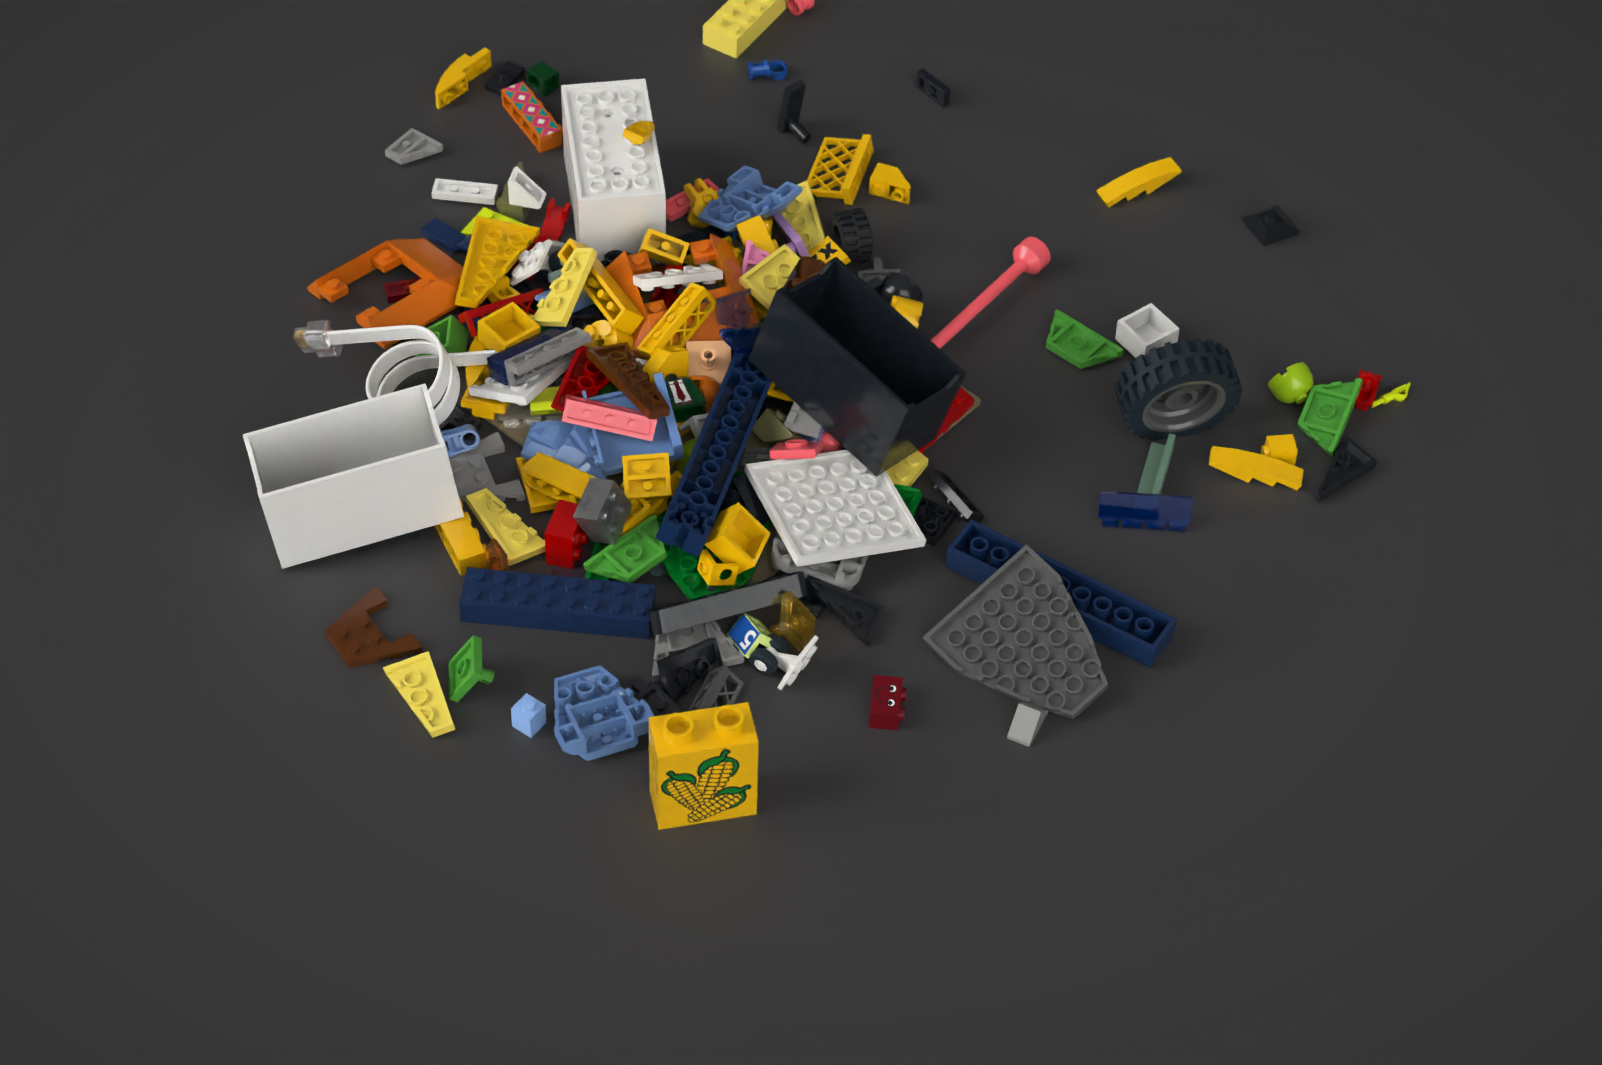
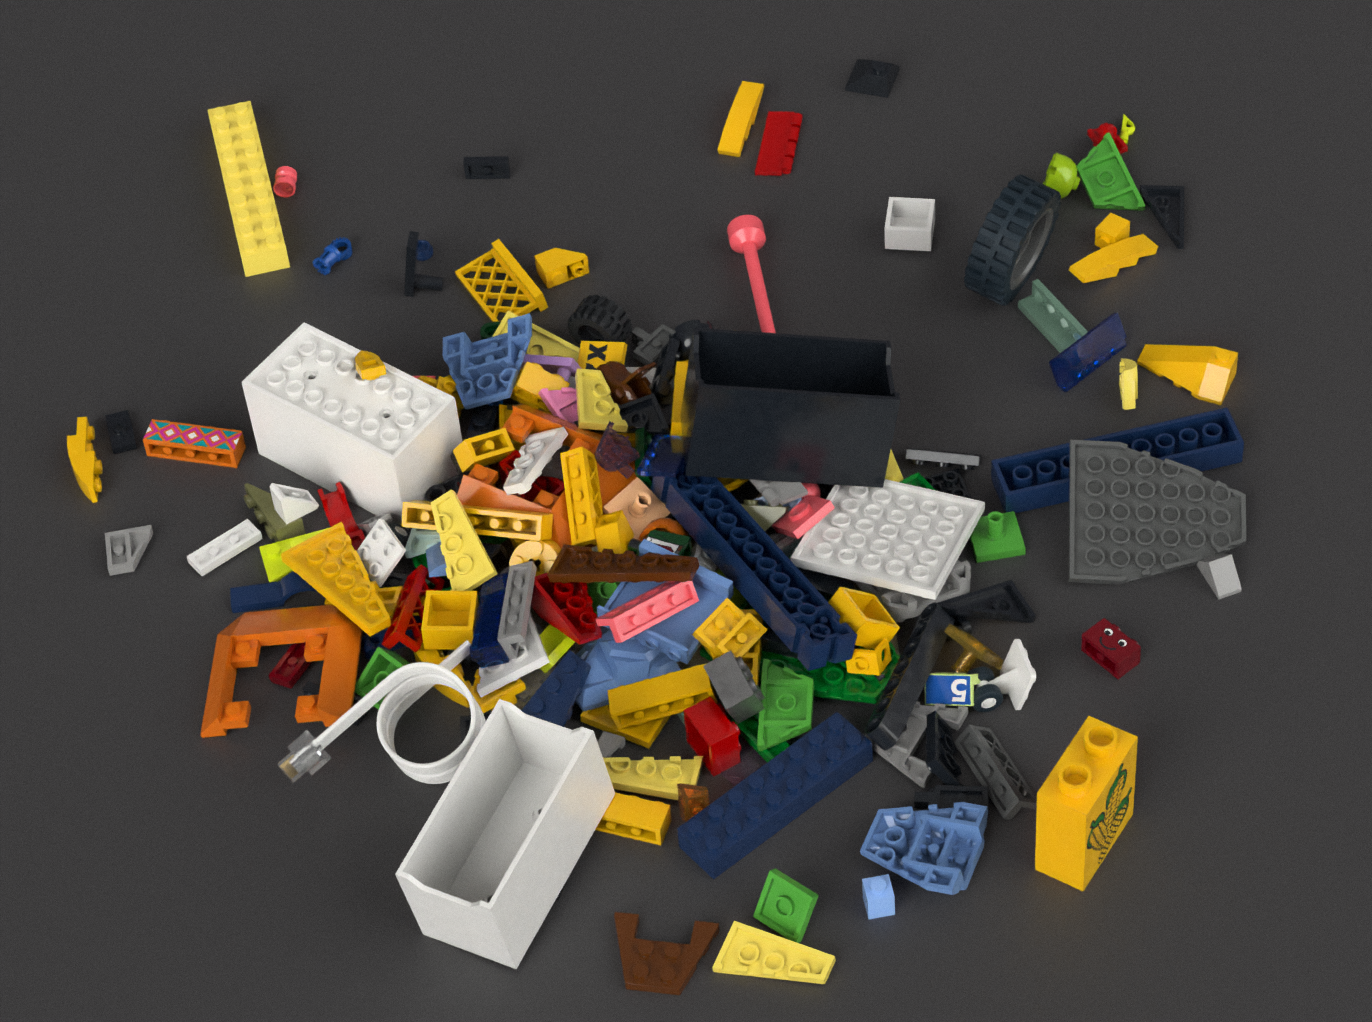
camera: 40 degrees left, 0 degrees up
dark green brick [527,61,559,97] -> none
bright green wing [1046,309,1124,369] -> none
none -> dark blue plate [417,240,433,261]
none -> dark blue wing [521,650,591,727]
none -> red windscreen [755,111,803,176]
none -> bright green tile [969,511,1026,563]
none -> light yellow piece [1119,358,1138,410]
none -> yellow wedge [1137,344,1238,405]

